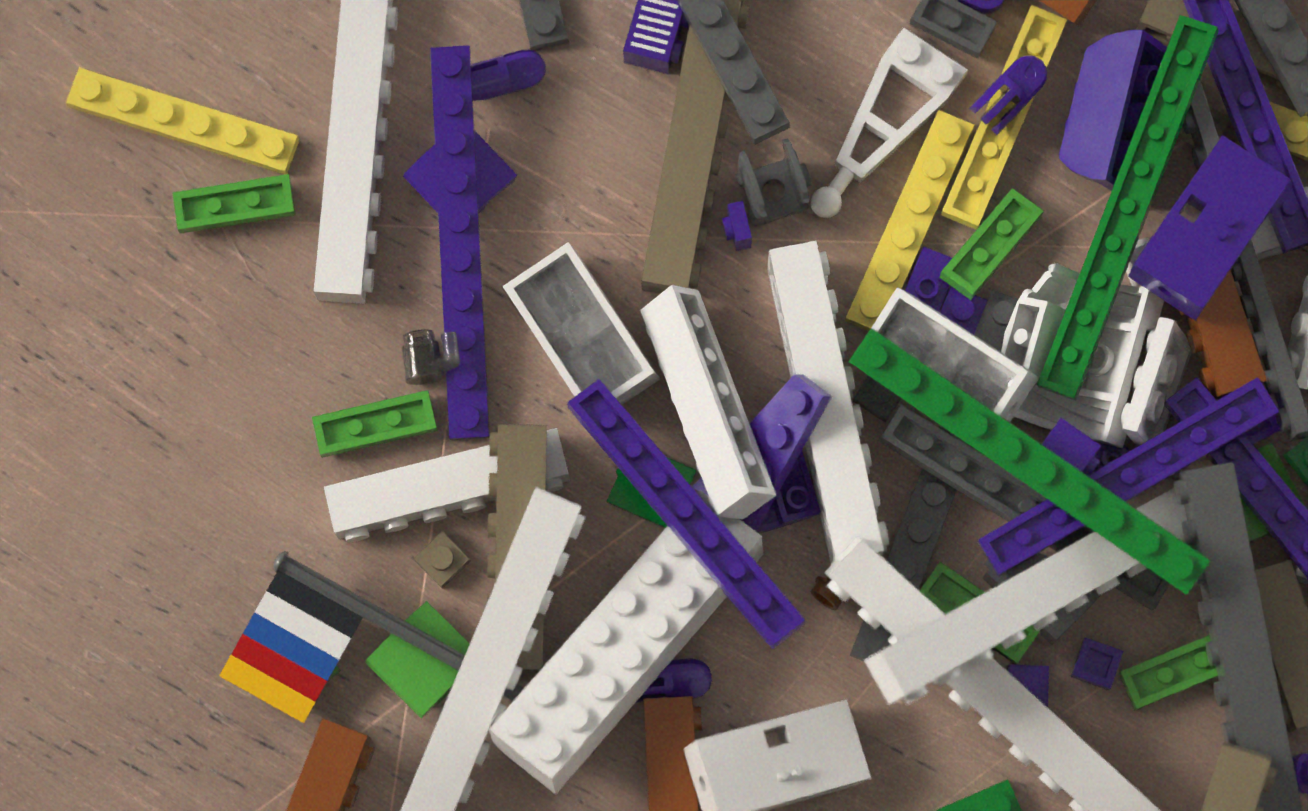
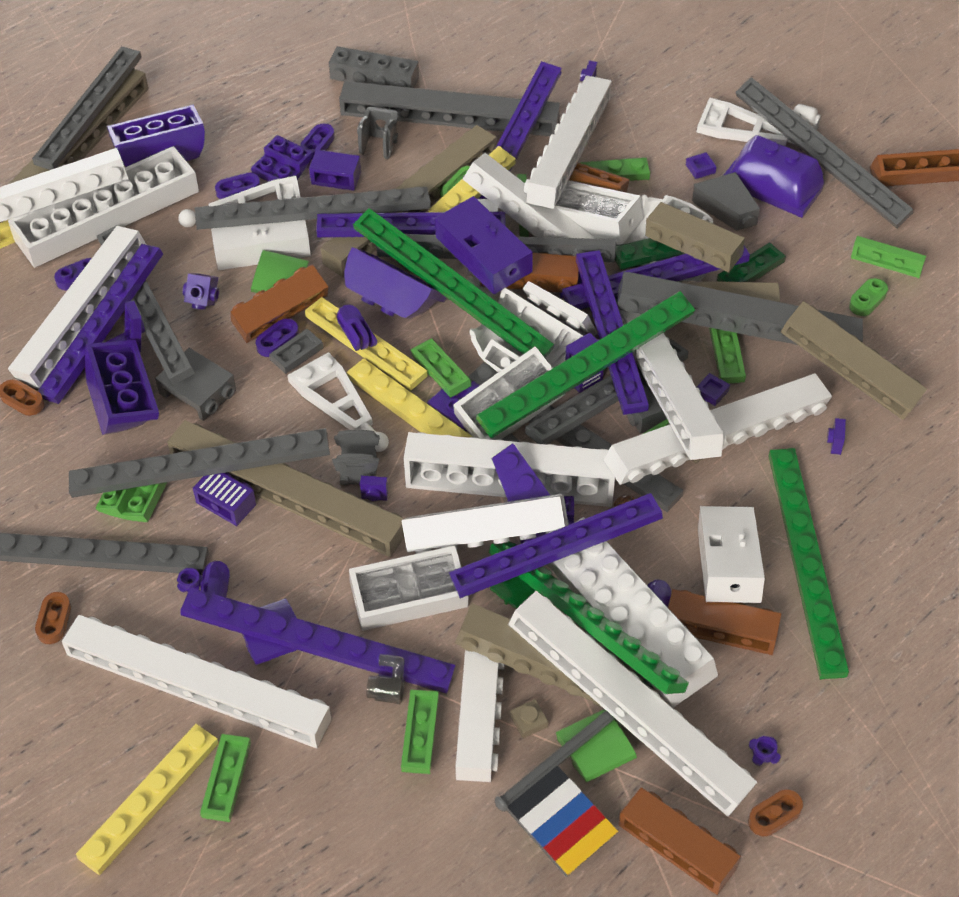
camera: 75 degrees left, 25 degrees down
none -> dark purple plate [177,568,202,592]
none -> green plate [488,541,689,694]

